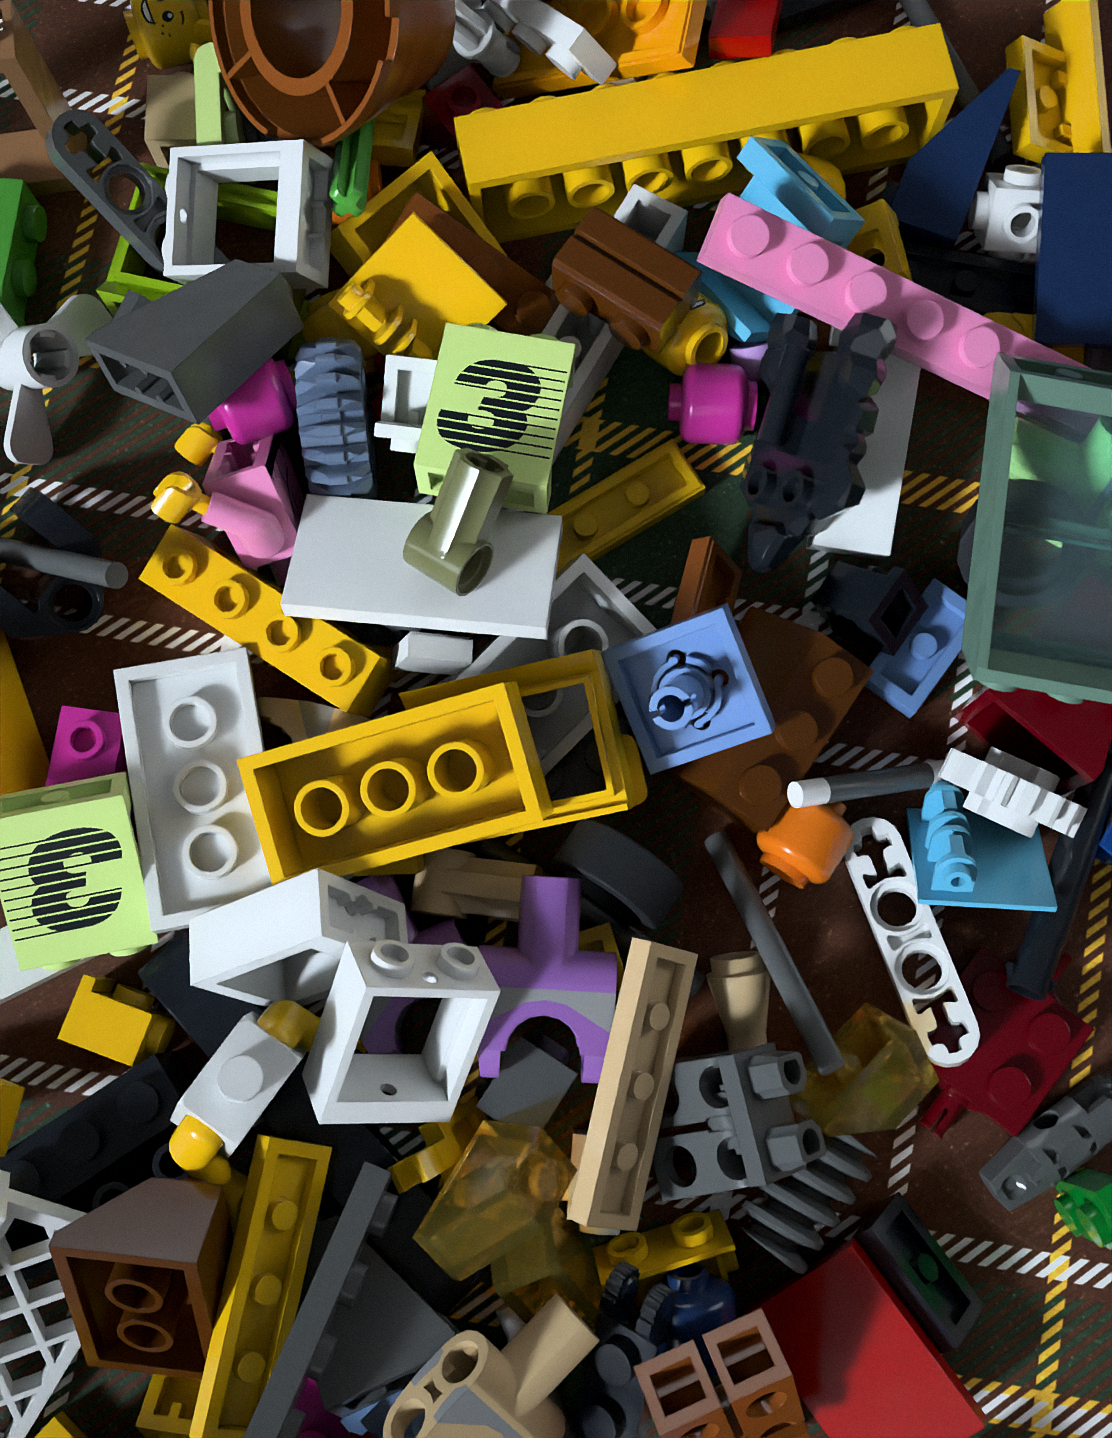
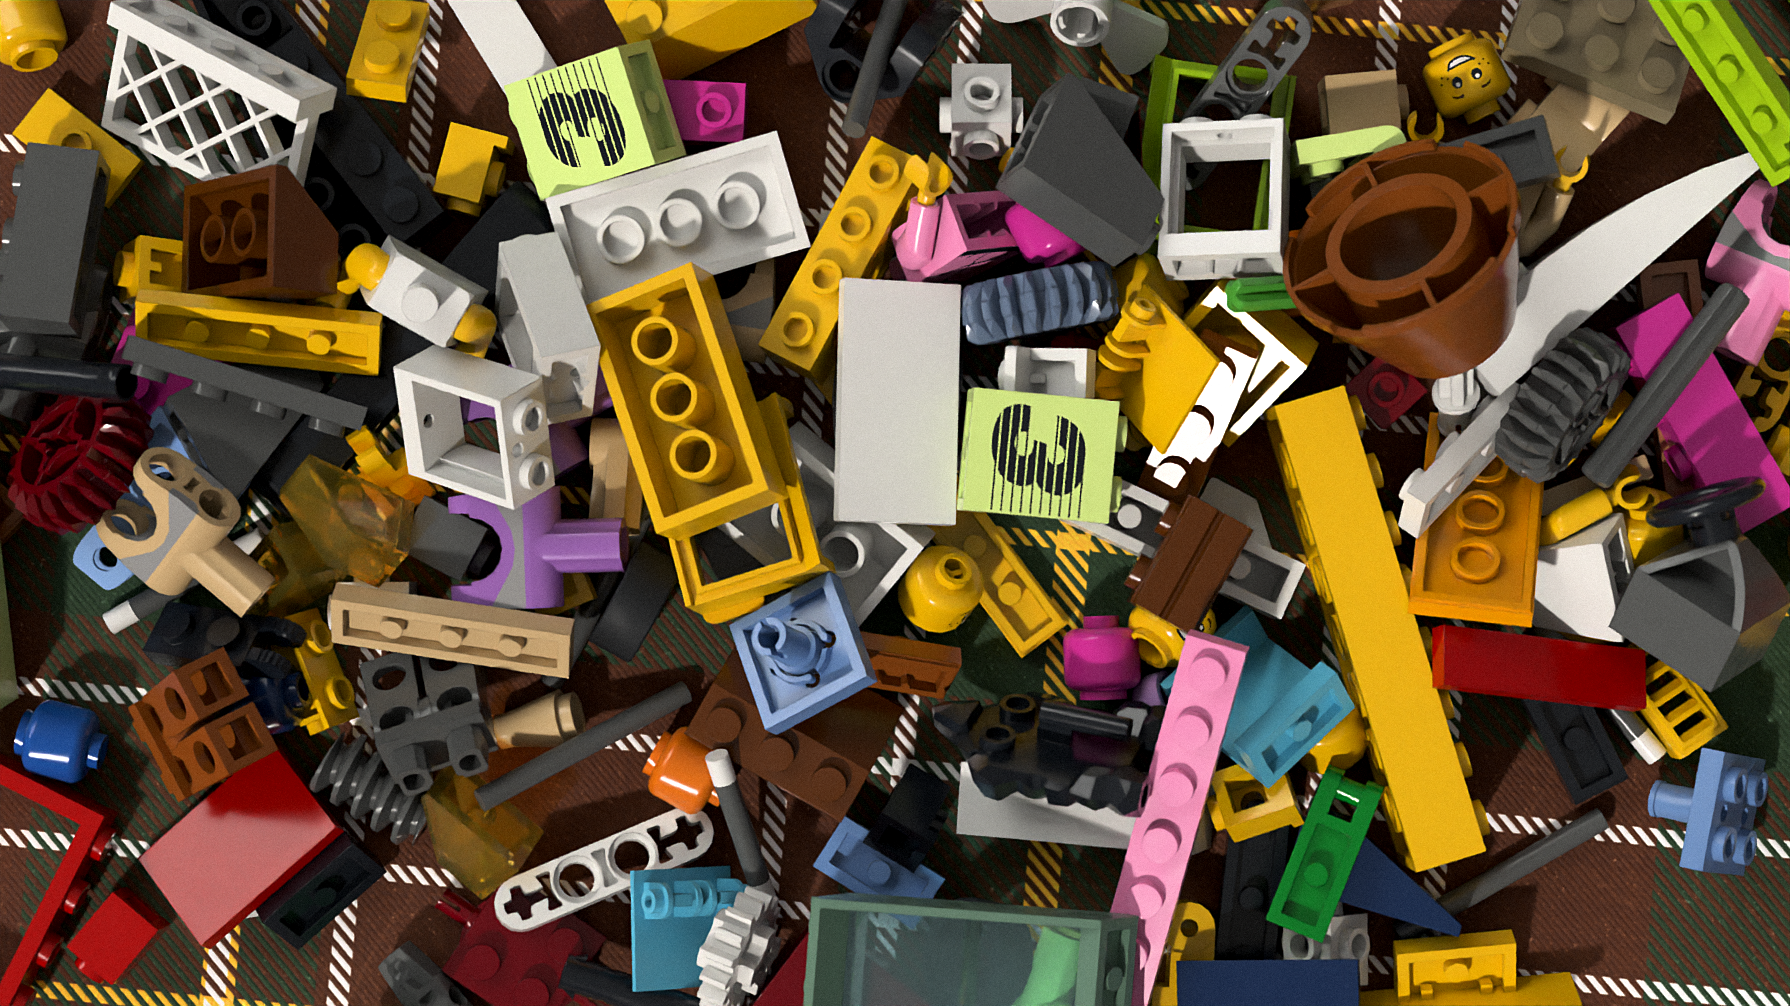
camera: 85 degrees right, 10 degrees up
white tile [392,631,473,676] -> none
olive piece [403,448,514,596] -> none
none -> yellow head [898,544,984,633]
none -> white brick [939,63,1023,160]
none -> green plate [1265,764,1385,944]

